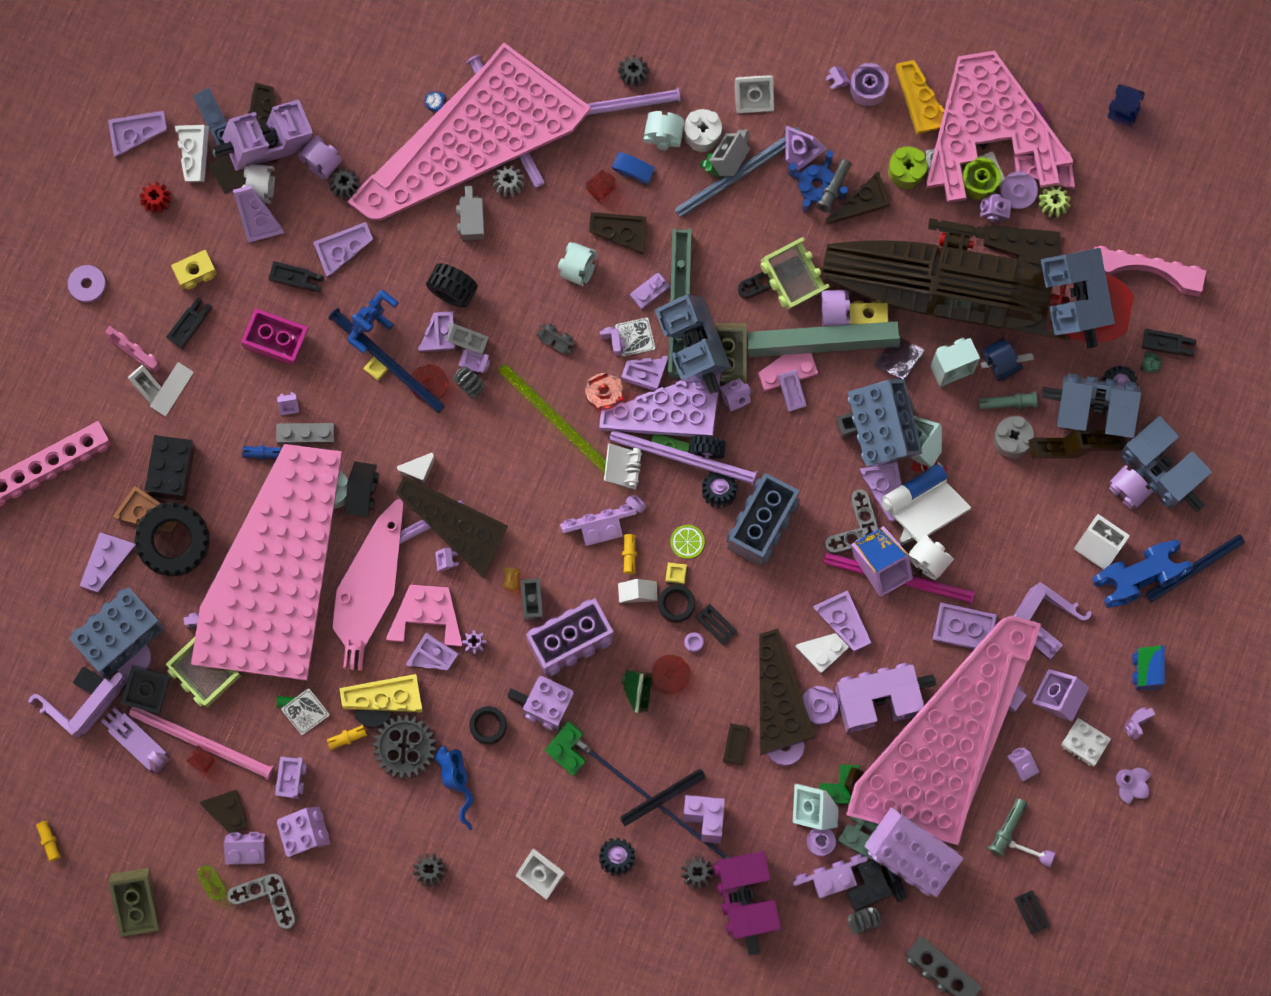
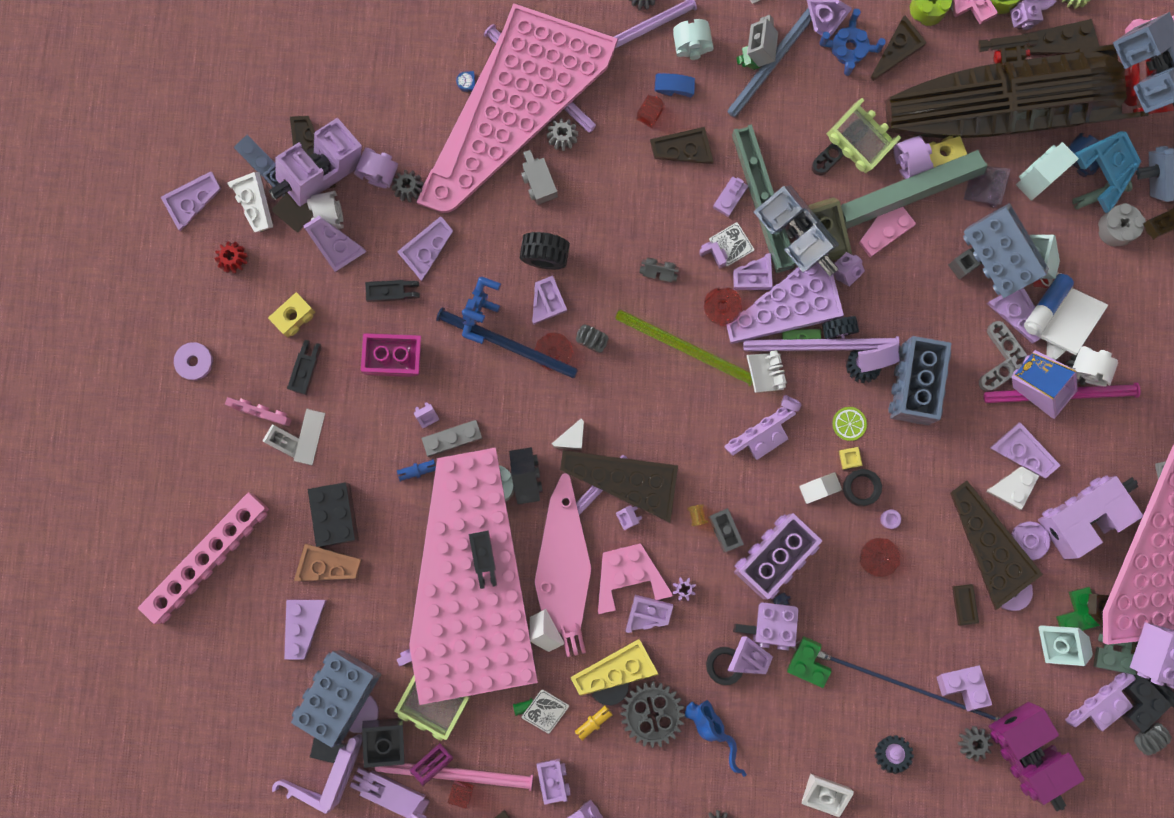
camera: 15 degrees left, 5 degrees up
black tyre [134,502,210,577] -> none
light yellow tile [363,357,389,381] -> none
light grey hinge [445,323,489,354] -> none
lavender bracket [459,348,490,373] -> none
light aqua brick [558,242,597,286] -> none
black axle [620,769,705,826] -> none
yellow pin [622,534,637,574] -> none
dark green slope [622,670,653,713] -> none
white brick [684,109,722,152] -> none
black tile [696,604,737,645] -> none
lavender plate [778,369,807,412] -> none
lavender plate [807,828,836,856] -> none
dark grey pin [816,159,852,213] -> none
lavender tile [932,602,997,650] -> none
none -> magenta tile [409,743,453,786]
none -> black hinge [469,530,497,589]
none -> white slope [529,609,565,652]
none -> lavender wing [728,637,773,674]
none -> dark blue plate [772,593,791,606]
none -> lavender slope [858,342,900,372]
none -> dark azure wing [1074,131,1141,213]

